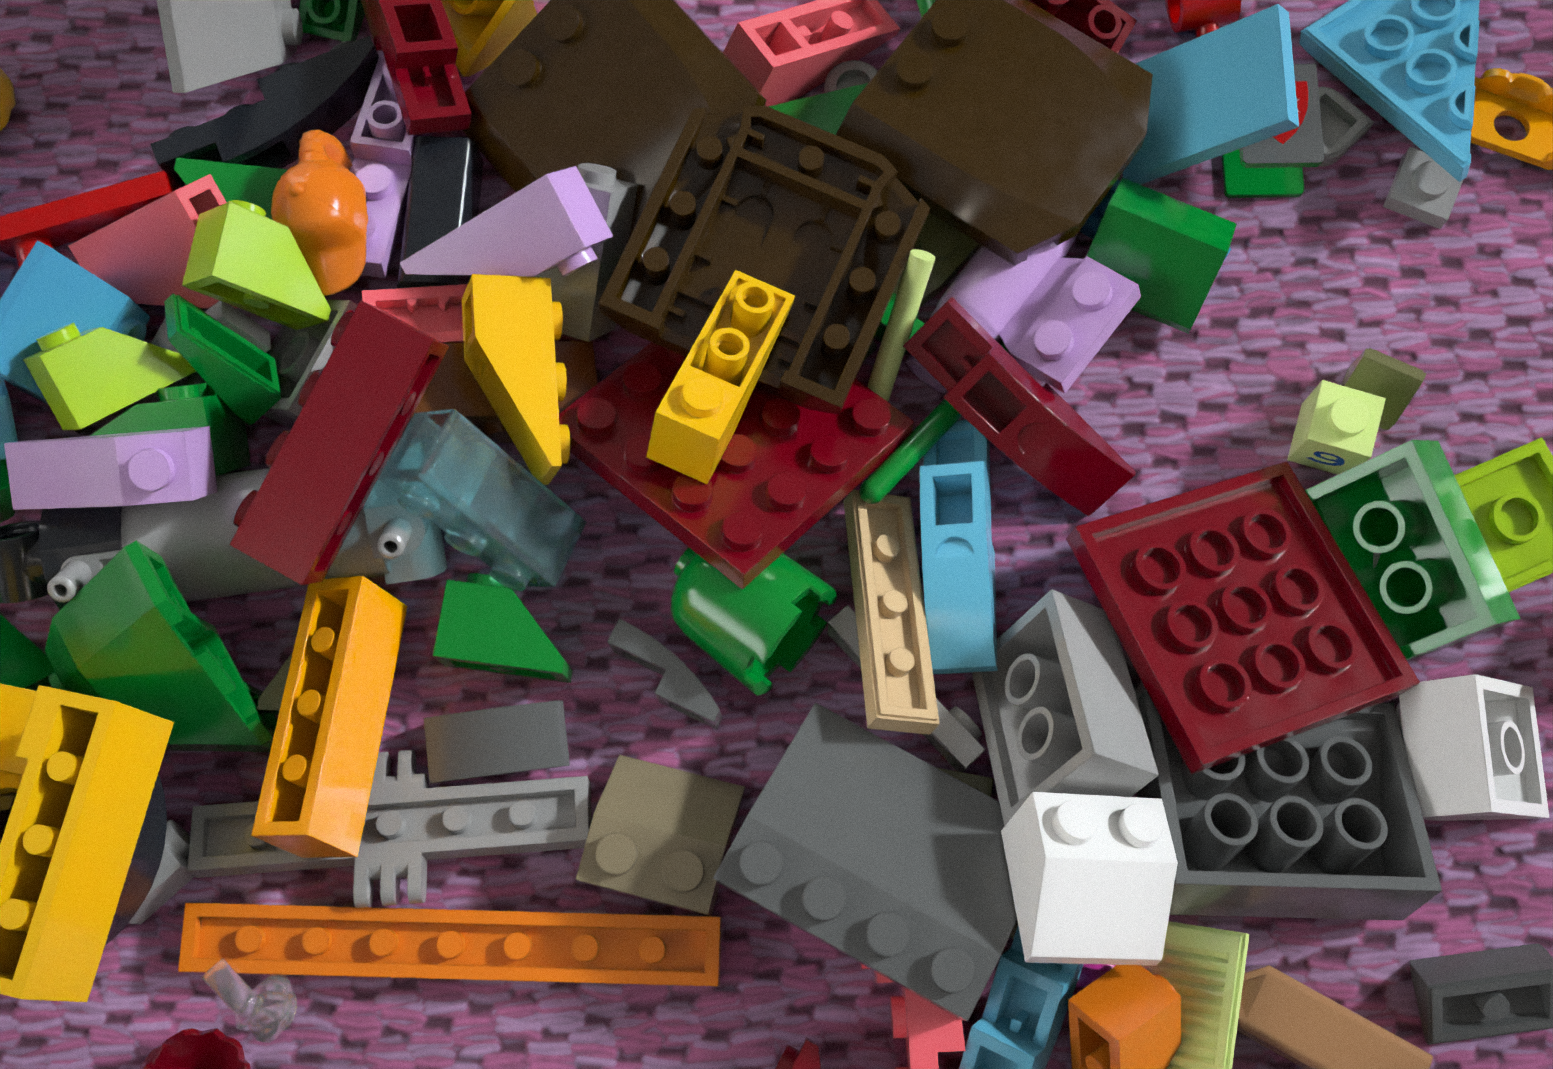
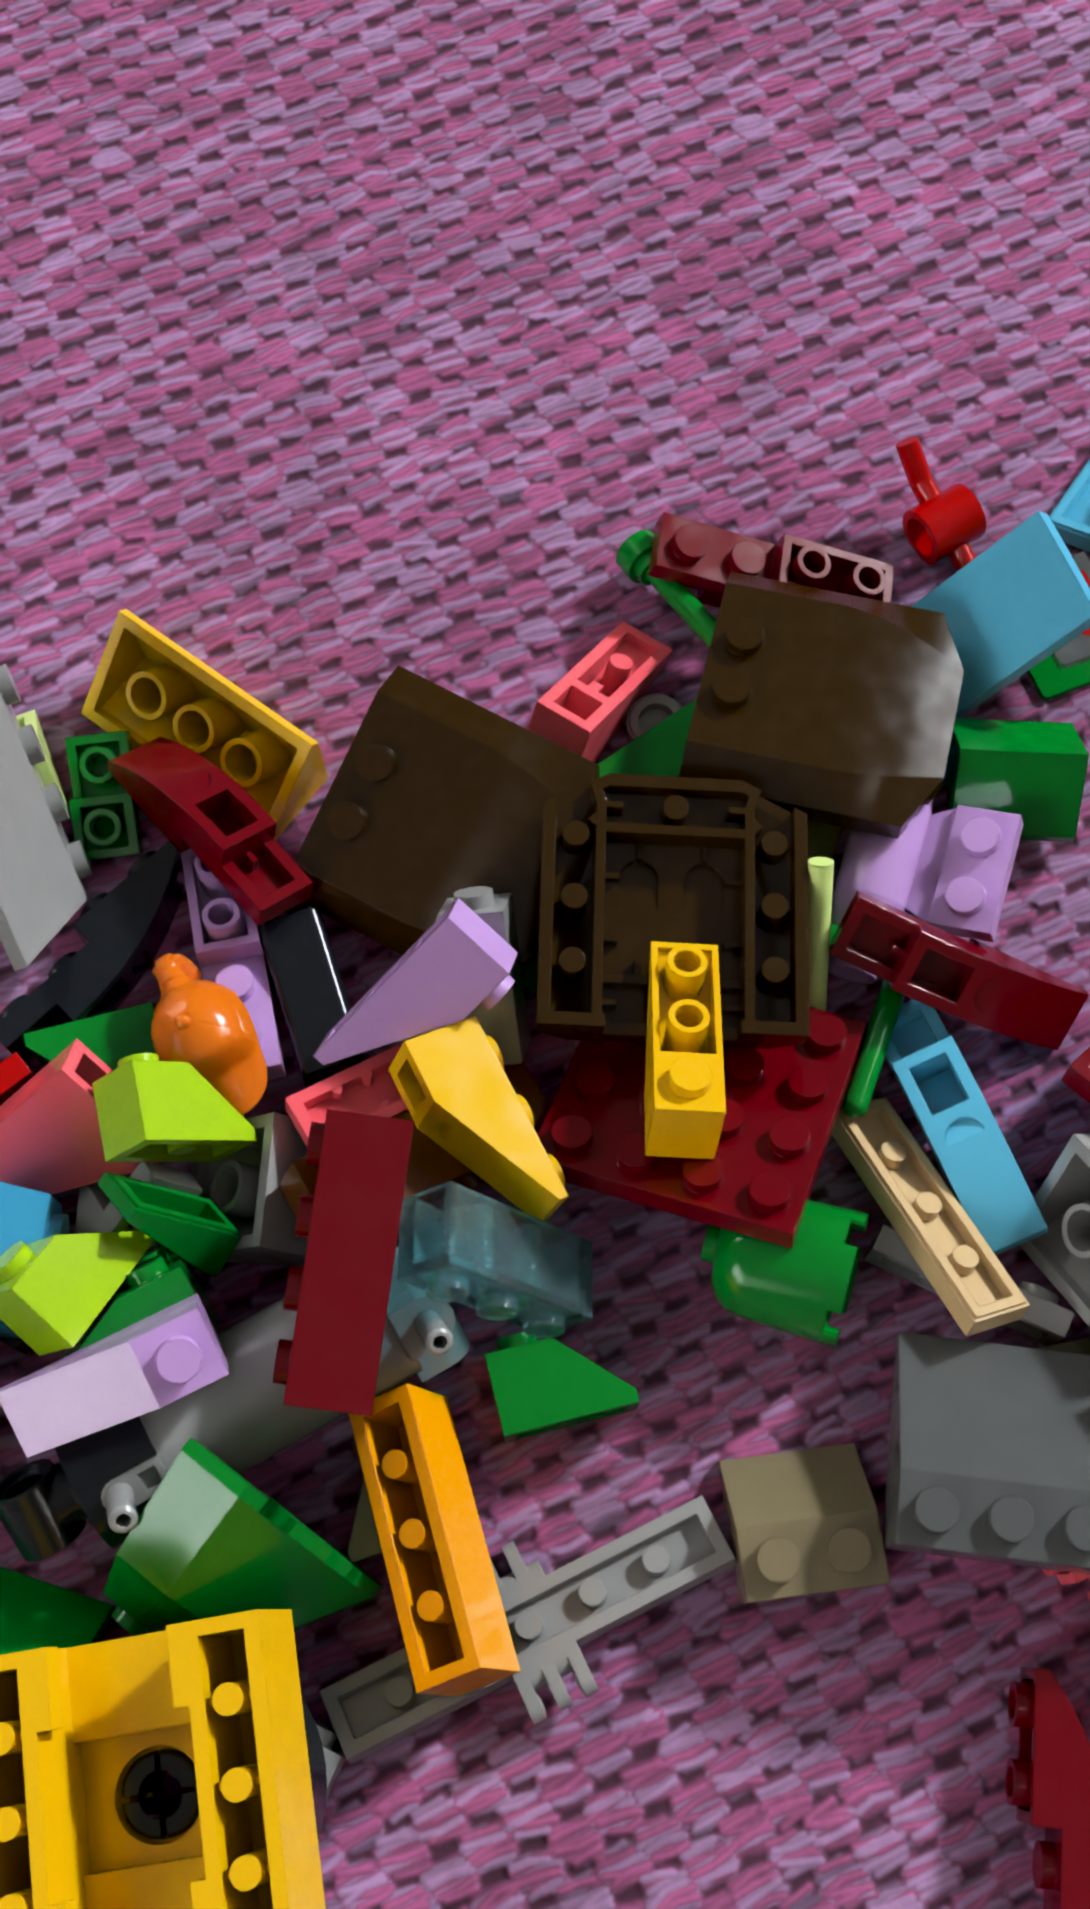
camera: 25 degrees left, 5 degrees down
orange plate [178,903,722,986] -> none
clear plate [201,958,297,1043] -> none
dark grey slope [423,700,570,783] -> none
dark grey slope [607,618,723,730] -> none

